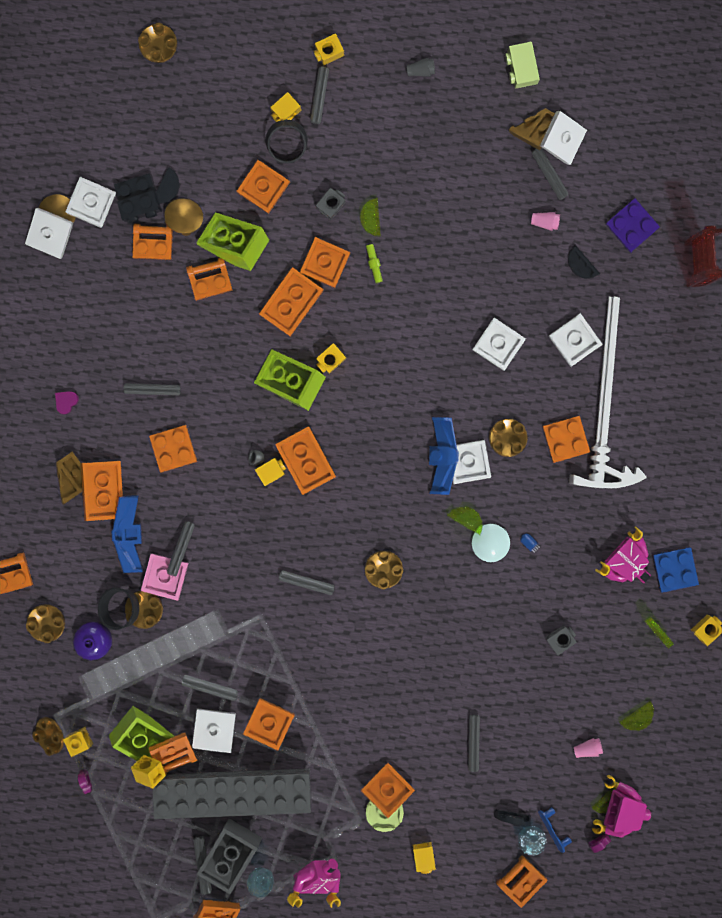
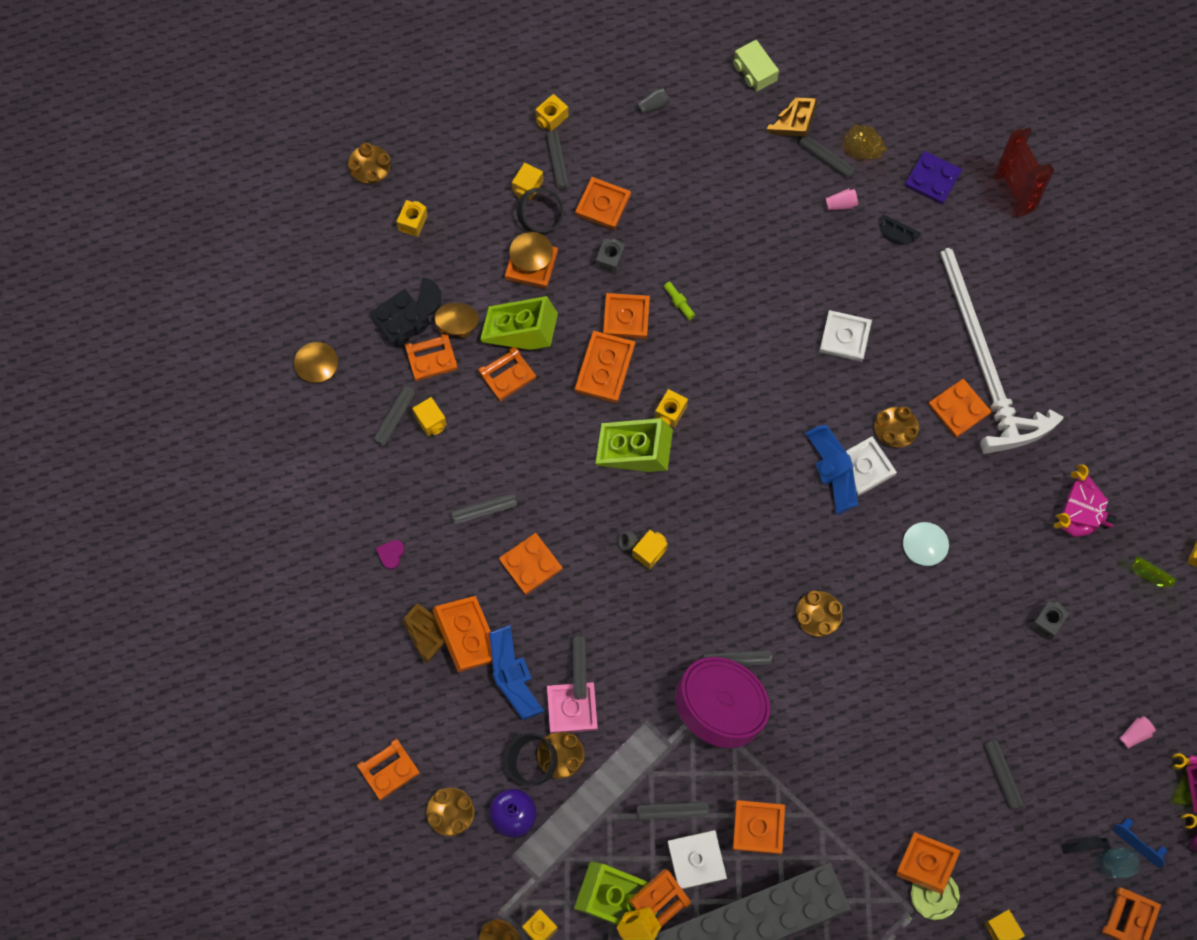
camera: 20 degrees left, 20 degrees down
white plate [25,208,74,259] -> none
white plate [65,177,116,228] -> none
orange plate [275,426,336,495] -> none
clear neon green tile [360,198,381,237] -> none
clear neon green tile [447,506,483,536] -> none
blue piece [520,533,540,553] -> none
white plate [540,111,587,165] -> none
white plate [549,313,603,367] -> none
clear neon green tile [619,701,654,731] -> none
blue plate [653,547,699,593] -> none
none -> dark grey axle [374,386,415,446]
none -> yellow brick [396,200,428,237]
none -> yellow brick [412,397,447,436]
none -> pearl gold dish [510,232,553,271]
none -> orange plate [575,177,631,231]
none -> magenta brick [675,657,770,748]
none -> clear yellow hair [844,124,887,159]

